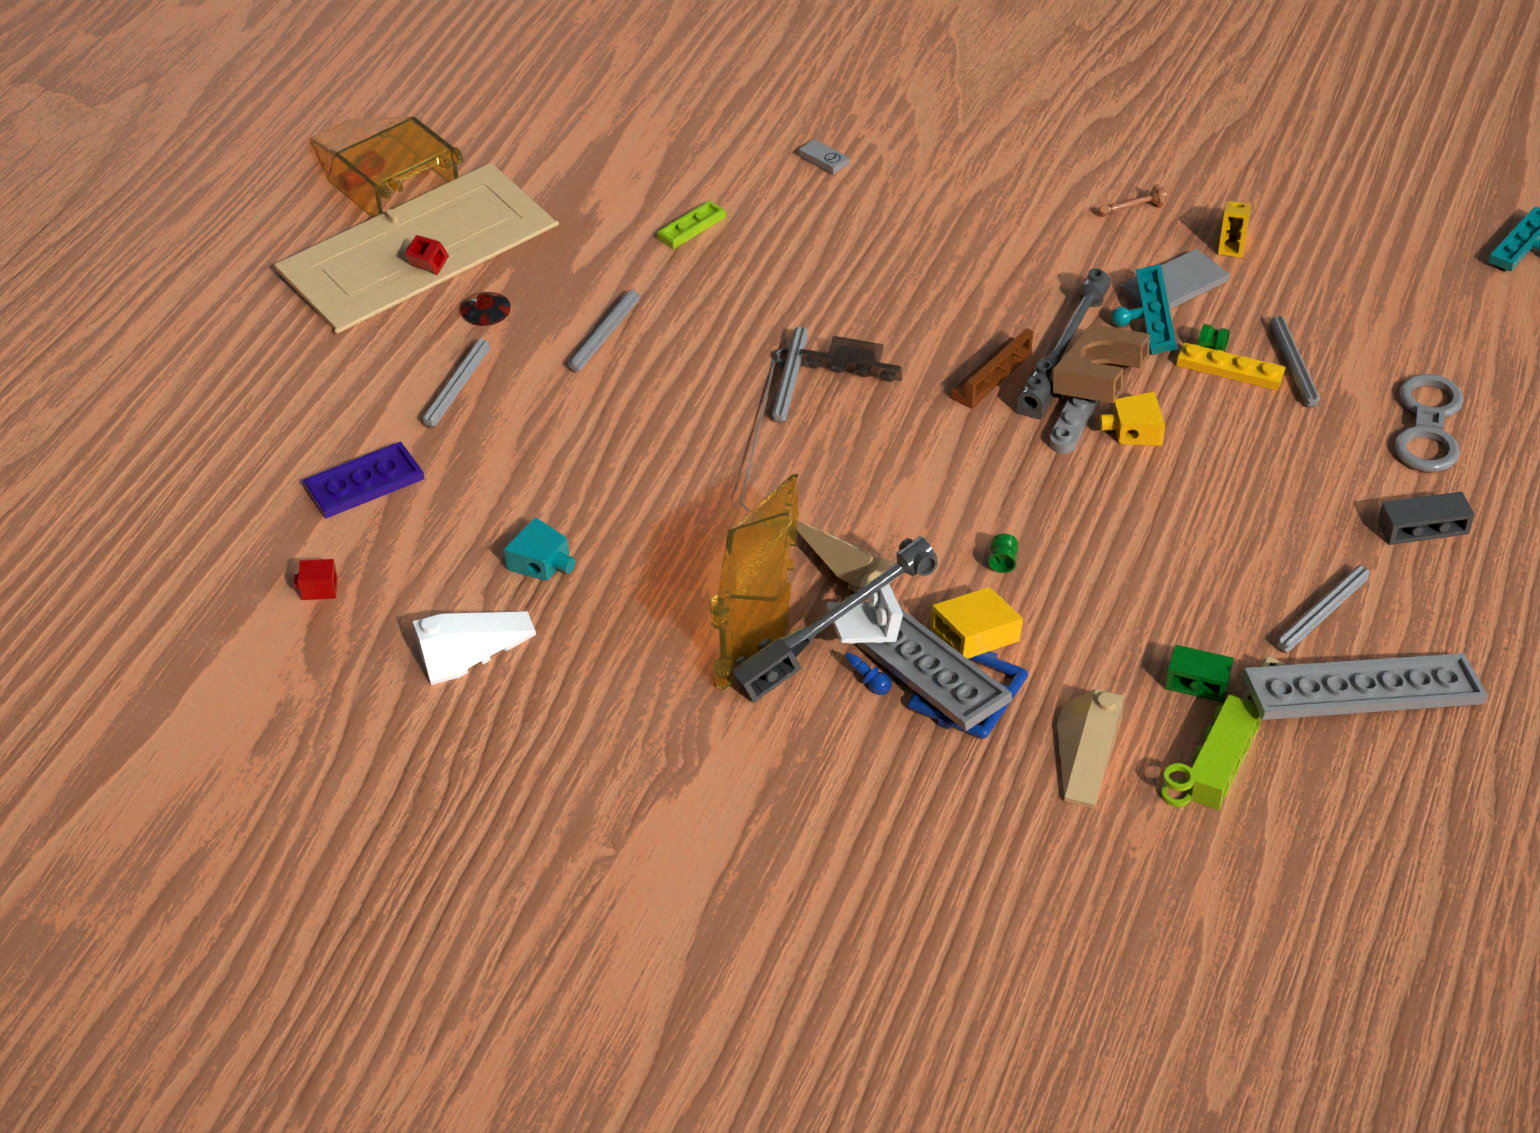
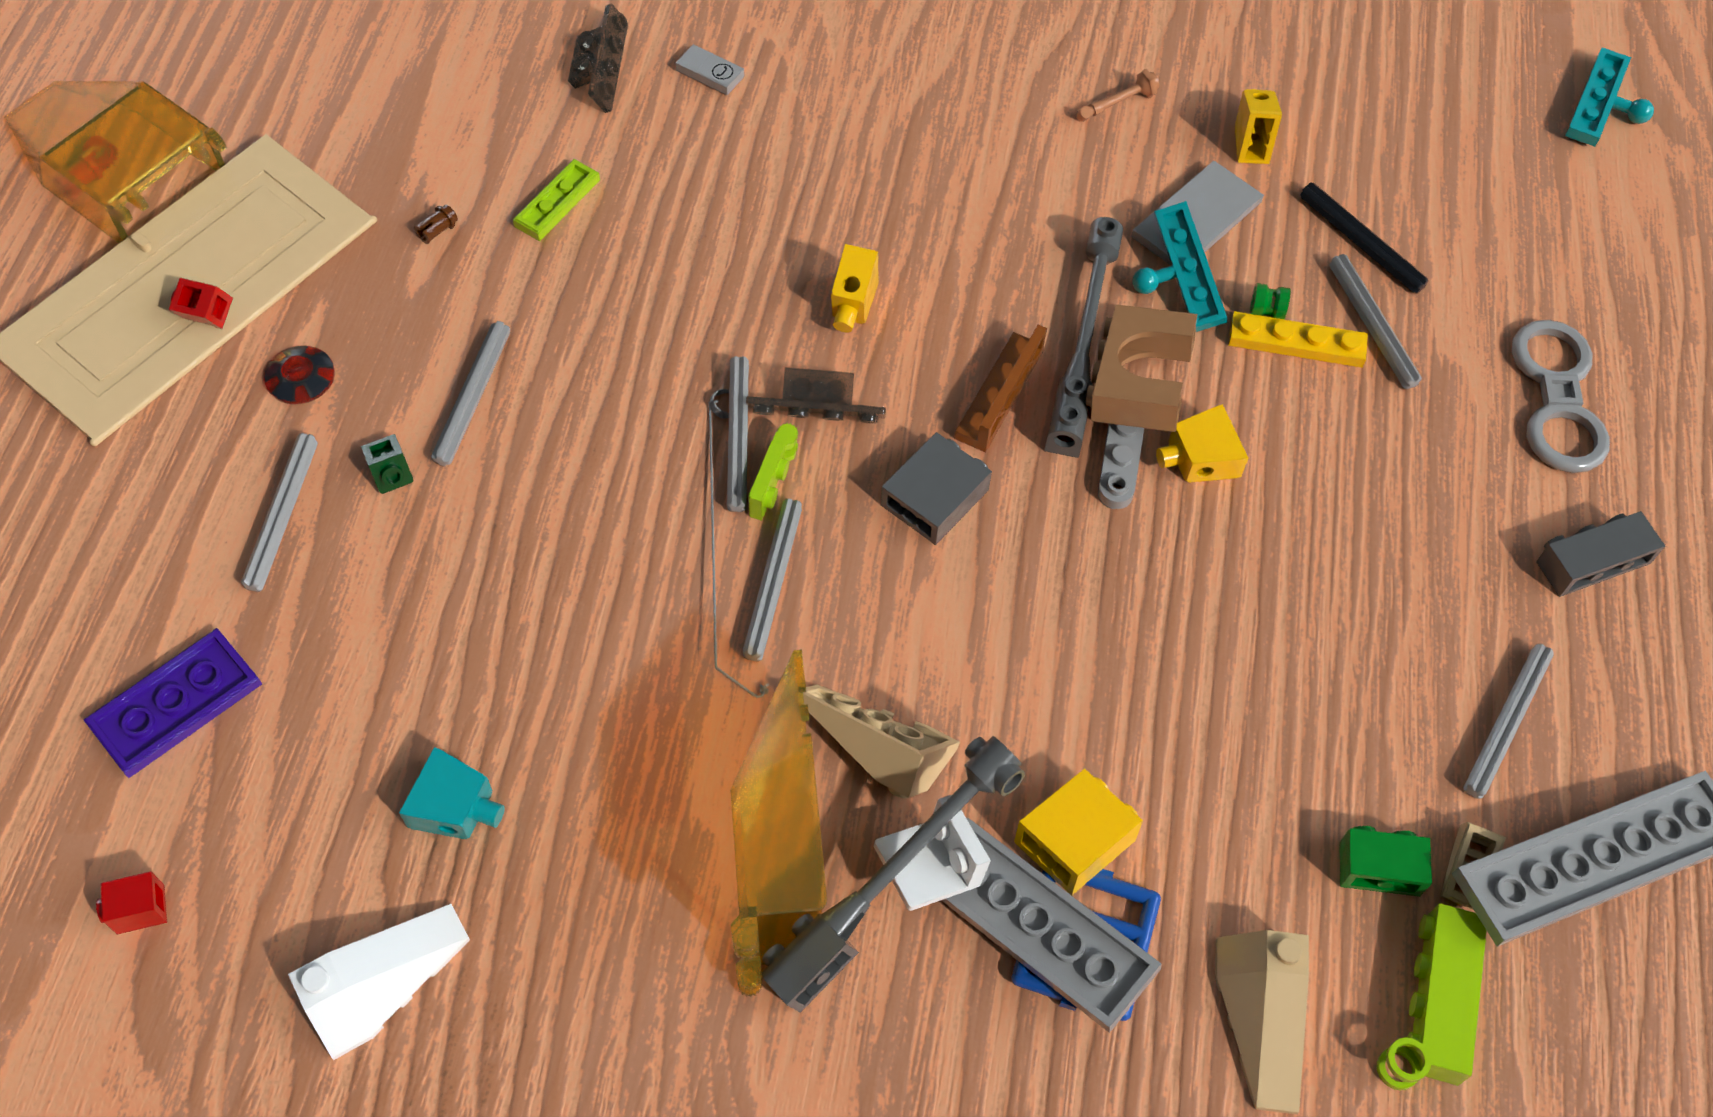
camera: 15 degrees left, 15 degrees up
blue bar [845,652,892,695] -> none
green wheel [988,533,1019,573] -> none
none -> dark green bracket [361,434,414,494]
none -> reddish brown pin [414,205,458,244]
none -> clear smoke bracket [568,3,628,113]
none -> light grey axle [743,498,802,662]
none -> lime hinge [748,423,798,521]
none -> yellow torso [831,244,879,333]
none -> dark grey brick [881,432,992,545]
none -> black axle [1300,182,1429,294]

